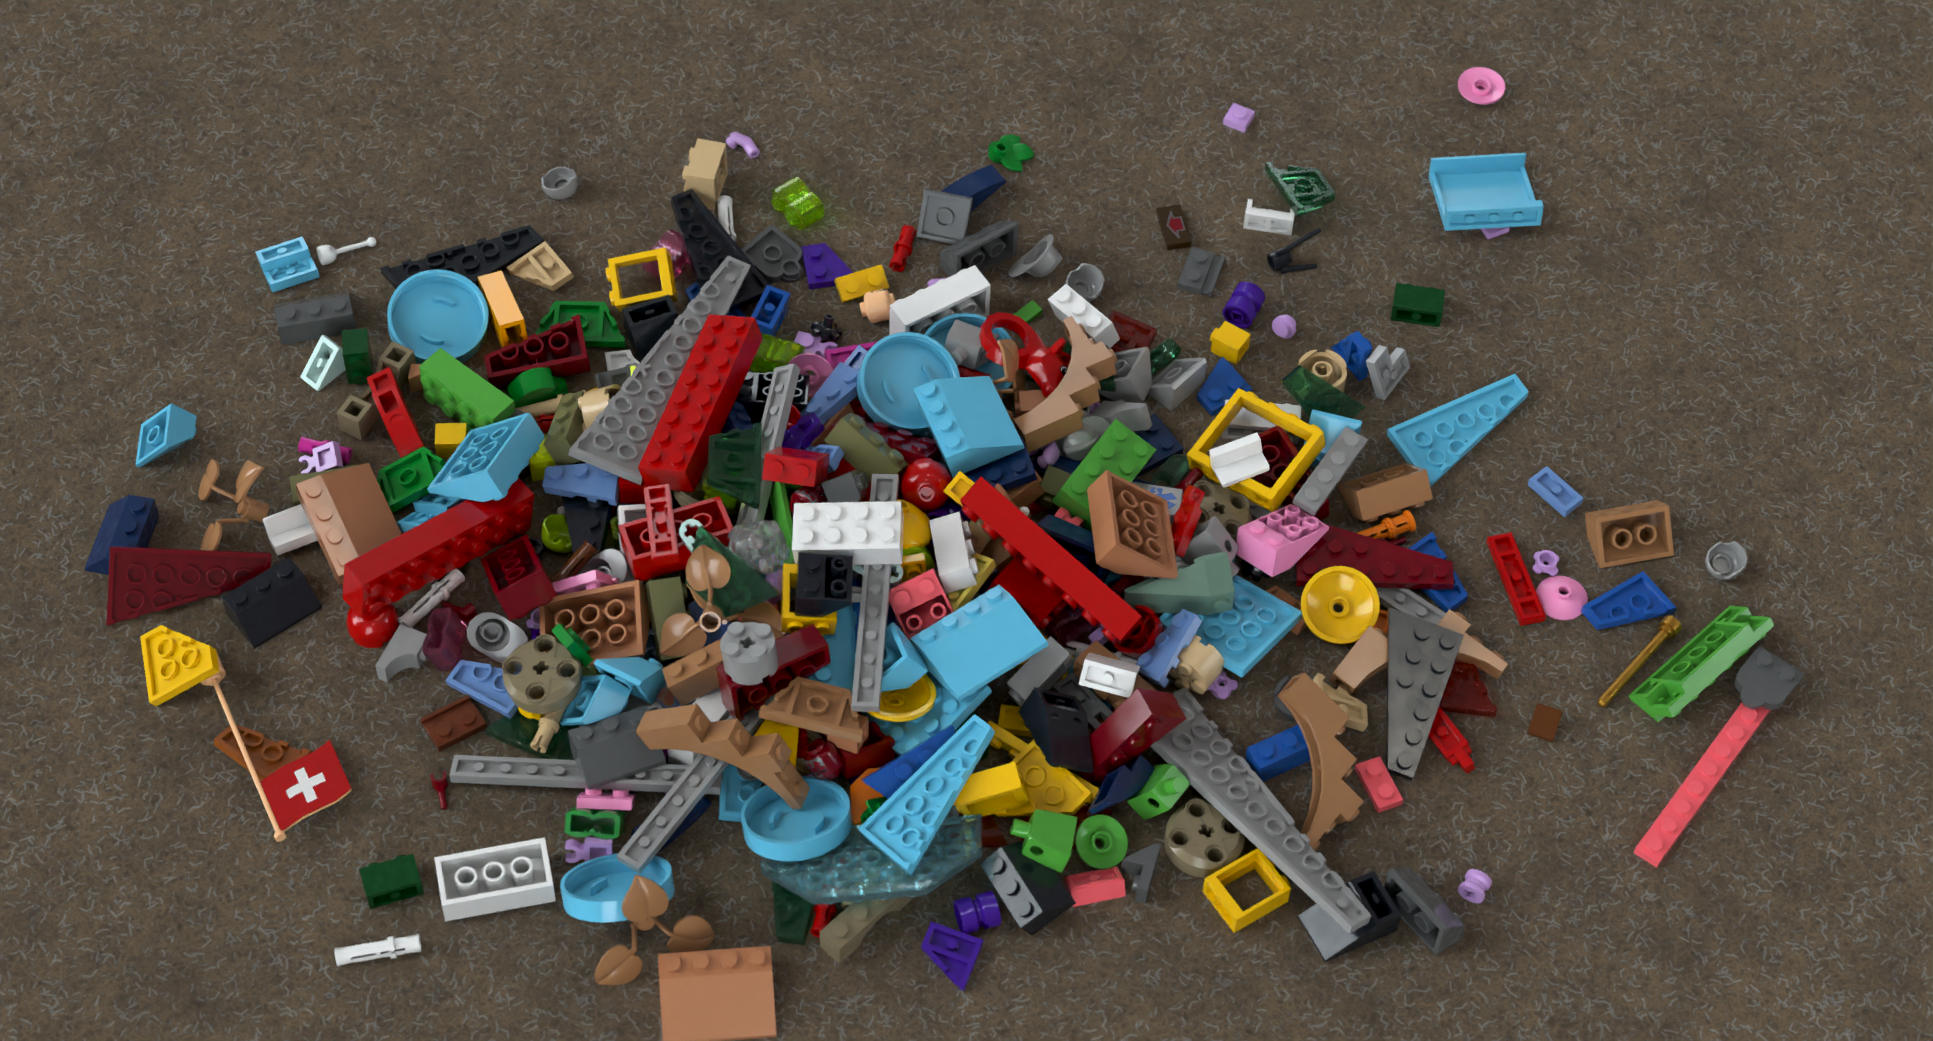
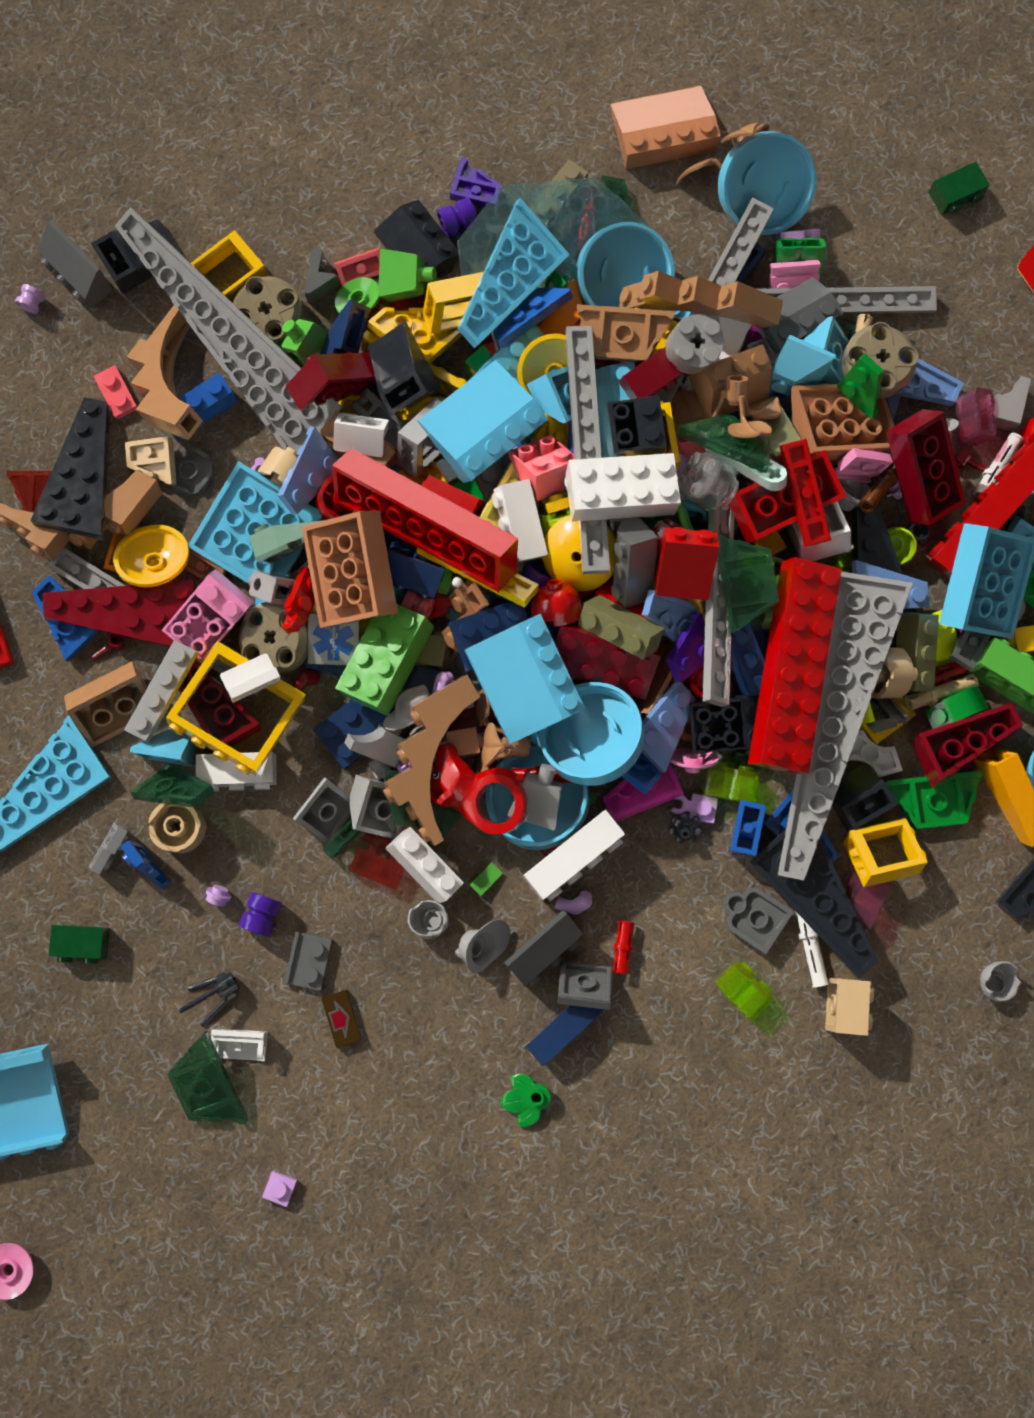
camera: 175 degrees right, 25 degrees up
white pin [335,934,422,966] -> none
copper plate [420,695,487,752] -> none
dark red hand [430,771,448,810] -> none
white brick [434,837,556,921] -> none
tan wing [506,241,574,291] -> none
lavender arm [726,132,760,159] -> none
dark purple wing [801,243,853,290] -> none
yellow plate [834,264,889,303] -> none
light nougat head [860,289,895,323] -> none
clear green piece [1151,454,1190,488] -> none
blue wing [1197,357,1252,417] -> none
yellow brick [1210,321,1251,365] -> none
orange pin [1357,510,1416,540] -> none
red hinge [1428,706,1476,774] -> none

